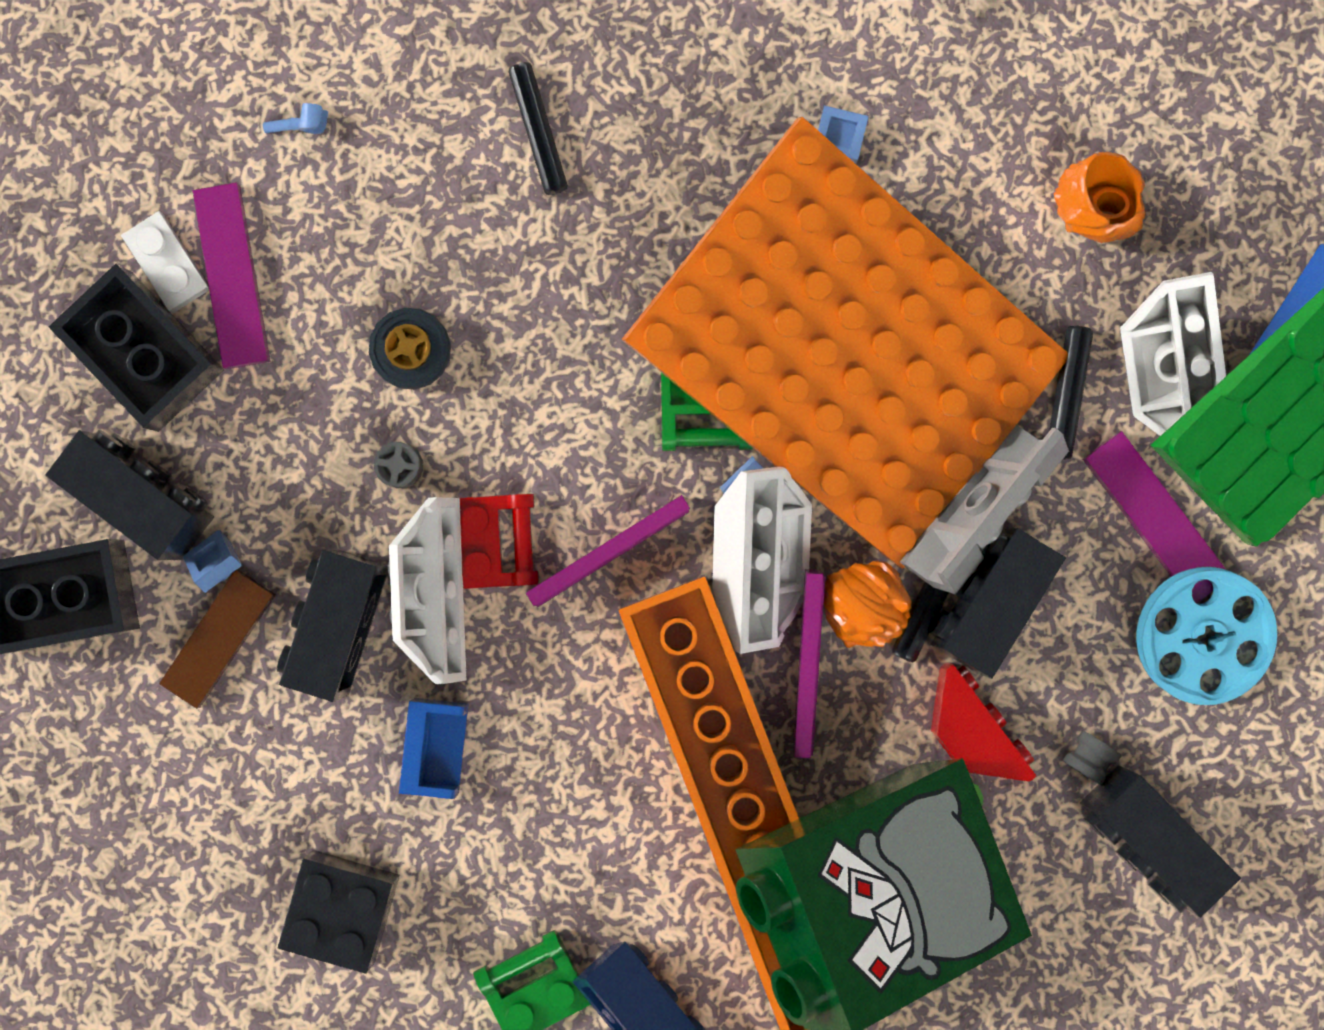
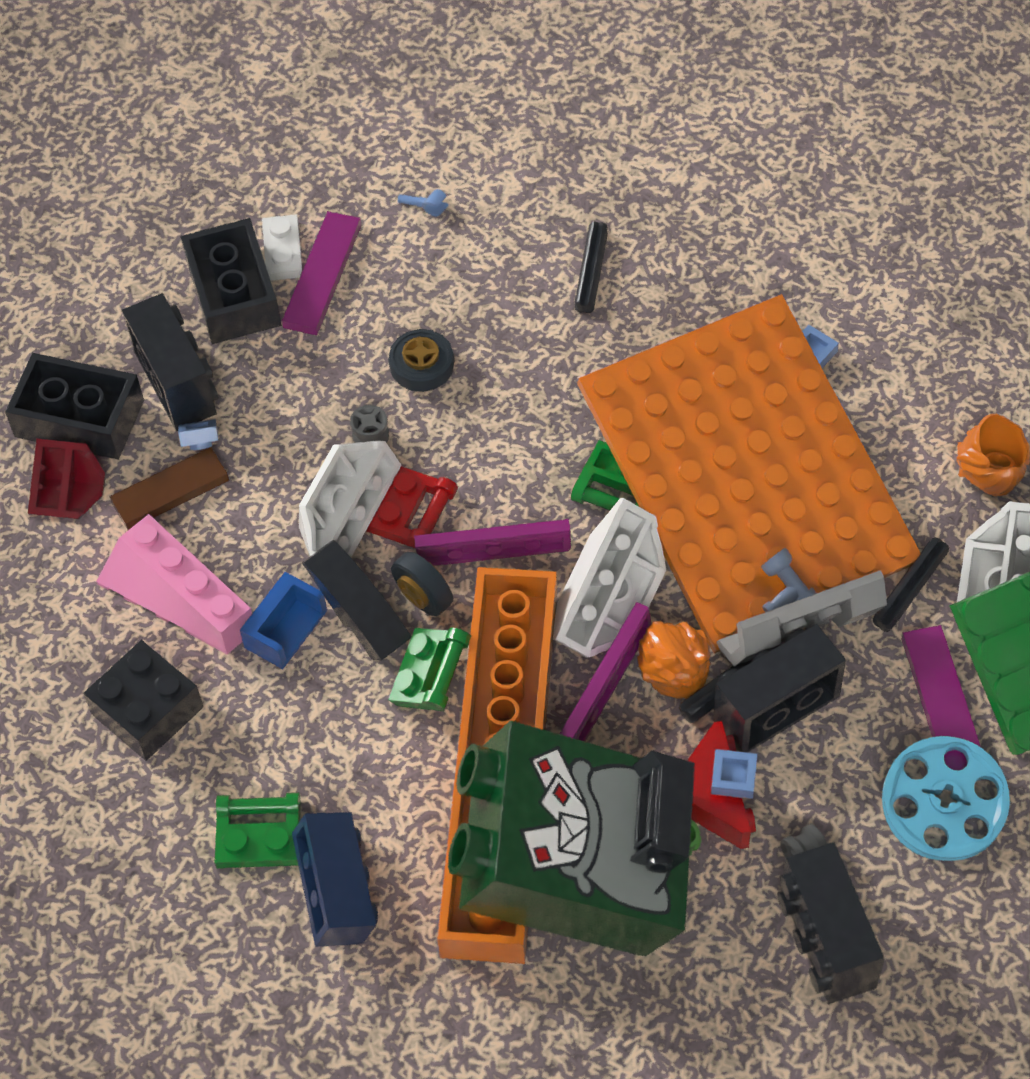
camera: 25 degrees right, 30 degrees down
black brick [277,549,388,702] -> none
none -> dark red slope [28,438,105,519]
none -> bright pink wedge [96,514,252,654]
none -> black slope [302,540,412,661]
none -> green plate [388,628,471,711]
none -> black wheel [391,552,453,617]
none -> black window [630,750,695,873]
none -> medium blue plate [711,749,757,799]
none -> sand blue piece [761,547,817,612]

